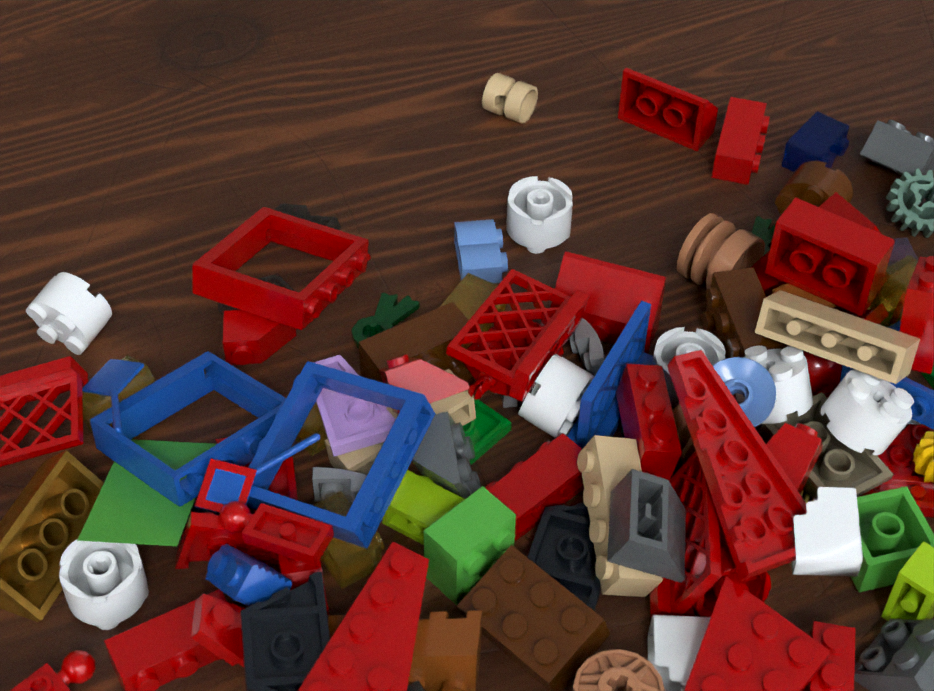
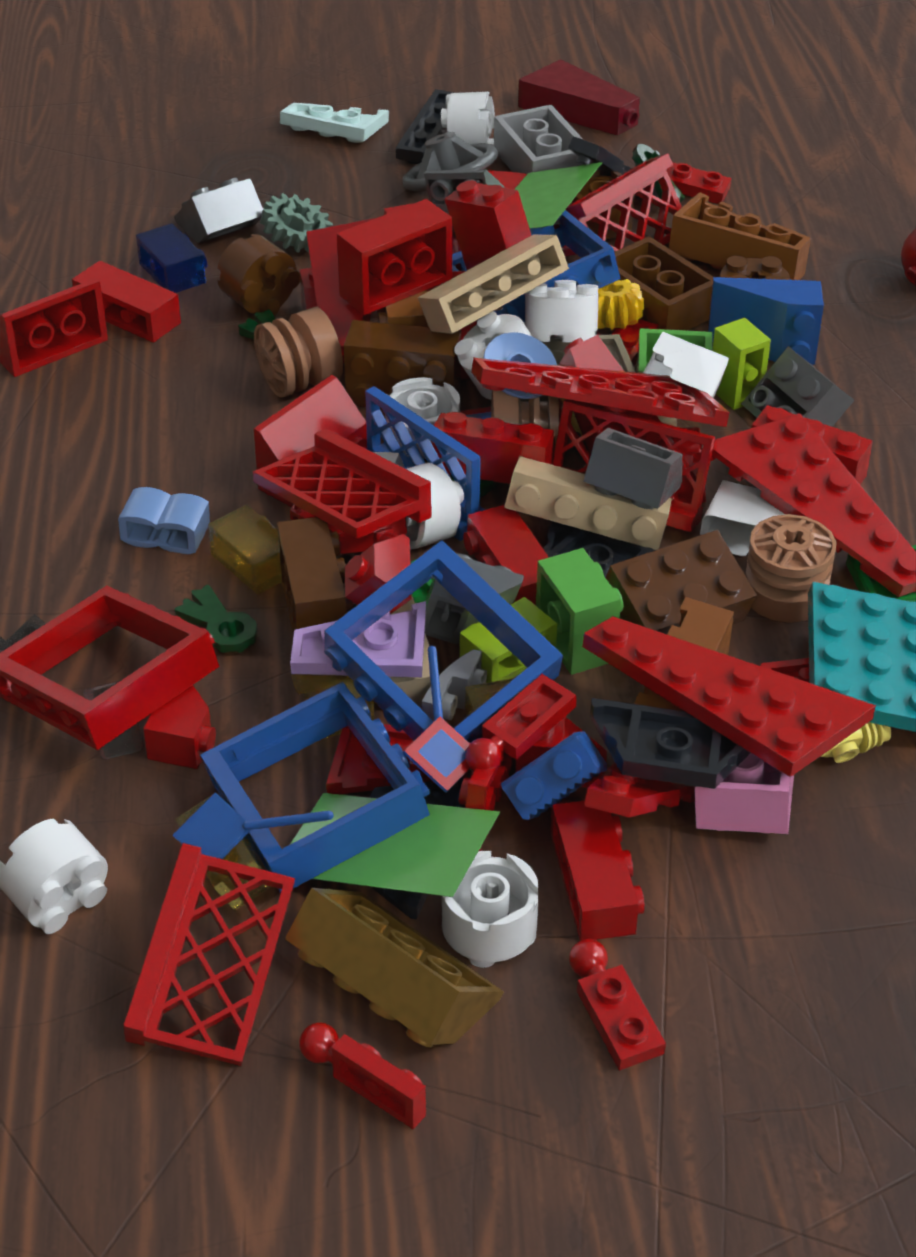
camera: 70 degrees left, 5 degrees down
white brick [506,176,573,254] -> none

